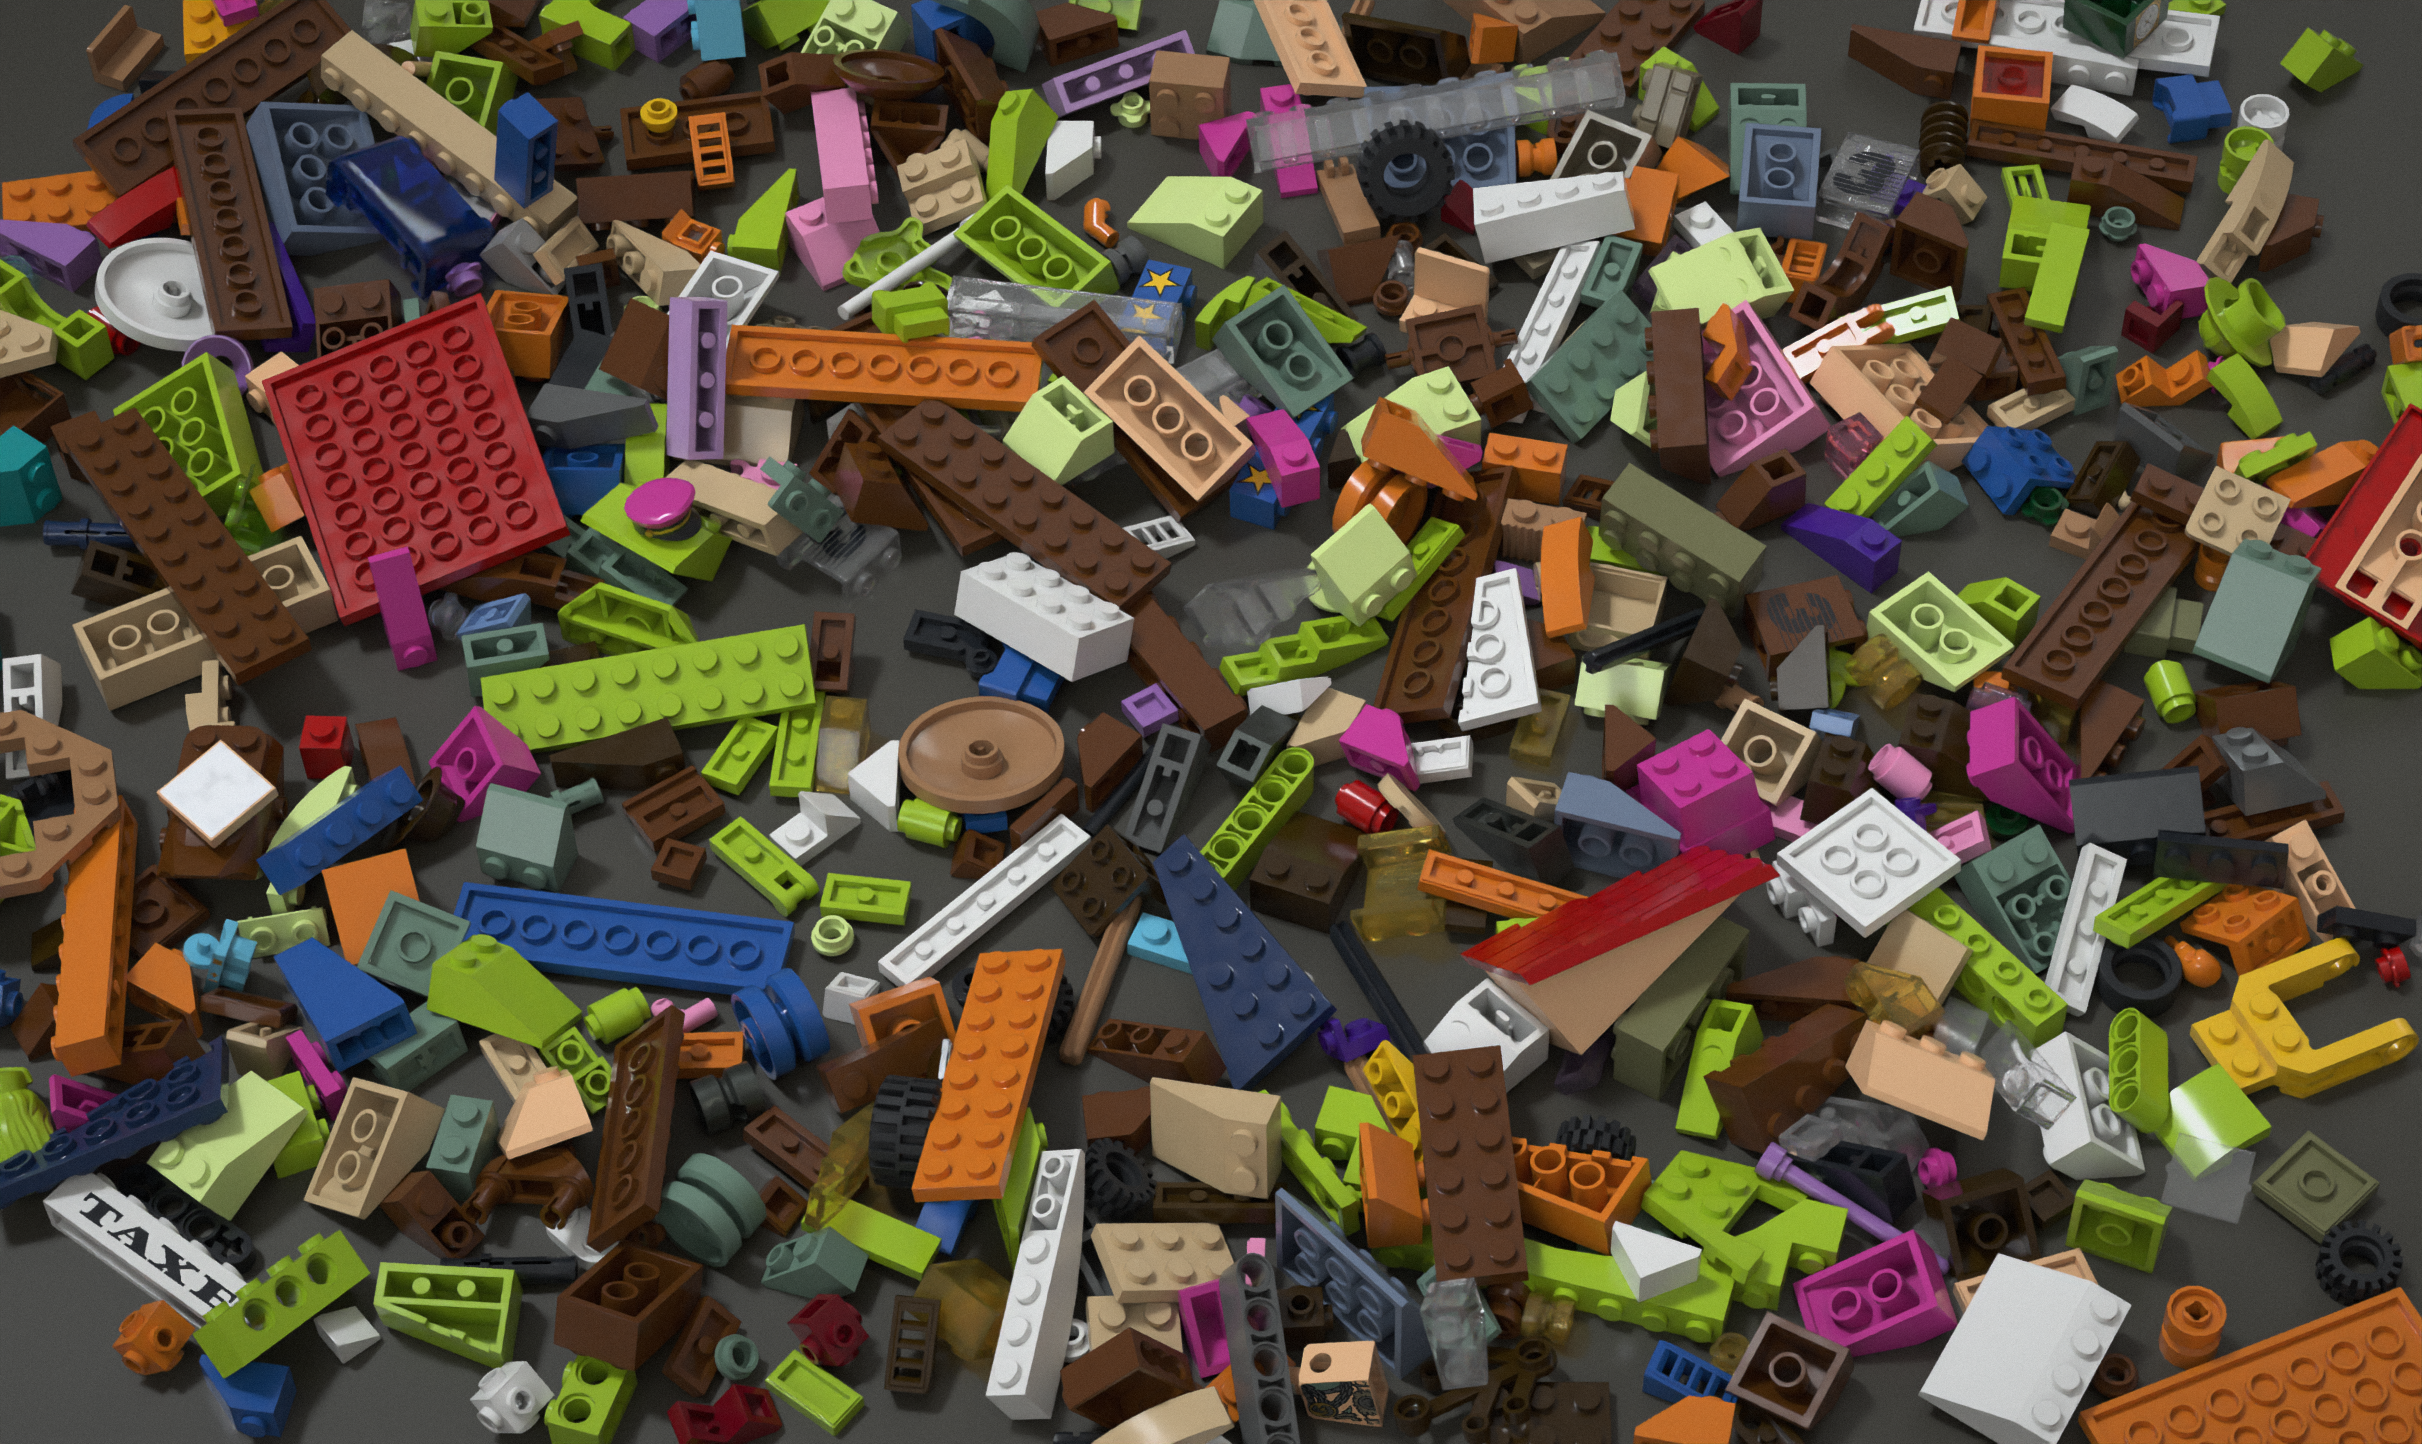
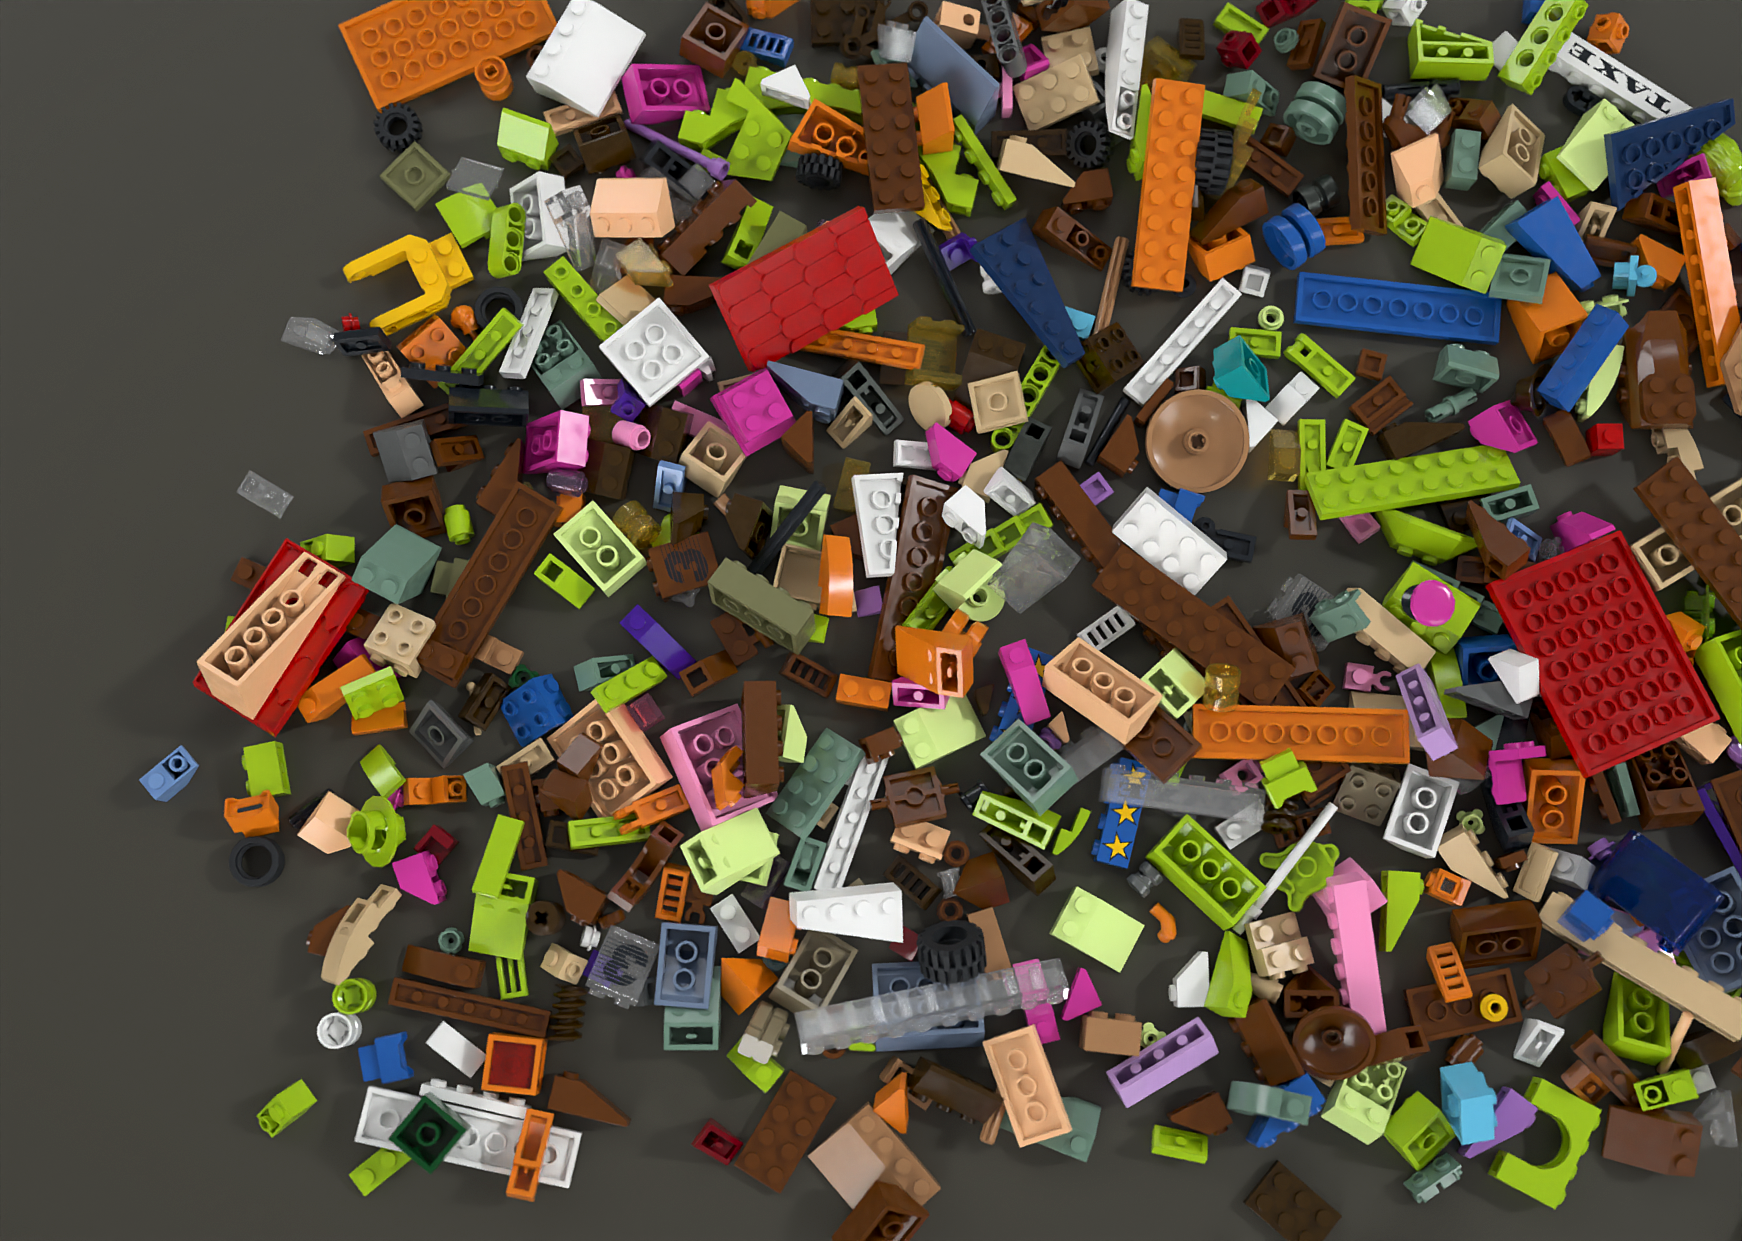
camera: 175 degrees right, 30 degrees up
flat silver tile [156,740,279,849] -> none
lime brick [583,987,651,1045] -> none
bright pink arm [651,998,718,1033] -> none
medium nougat brick [1500,498,1587,563] -> none
orange wheel [1515,138,1557,177] -> none
none -> dark brown piece [525,901,566,936]
none -> white slope [942,485,986,549]
none -> tan tile [968,371,1029,434]
none -> clear yellow wheel [1203,663,1241,712]
none -> teal slope [1212,335,1270,402]
none -> clear slope [1406,83,1452,135]
none -> reddish brown slope [1465,500,1531,580]
none -> white slope [1488,649,1539,704]
none -> dark pink bracket [1488,741,1546,805]
none -> white slope [1514,1018,1564,1067]

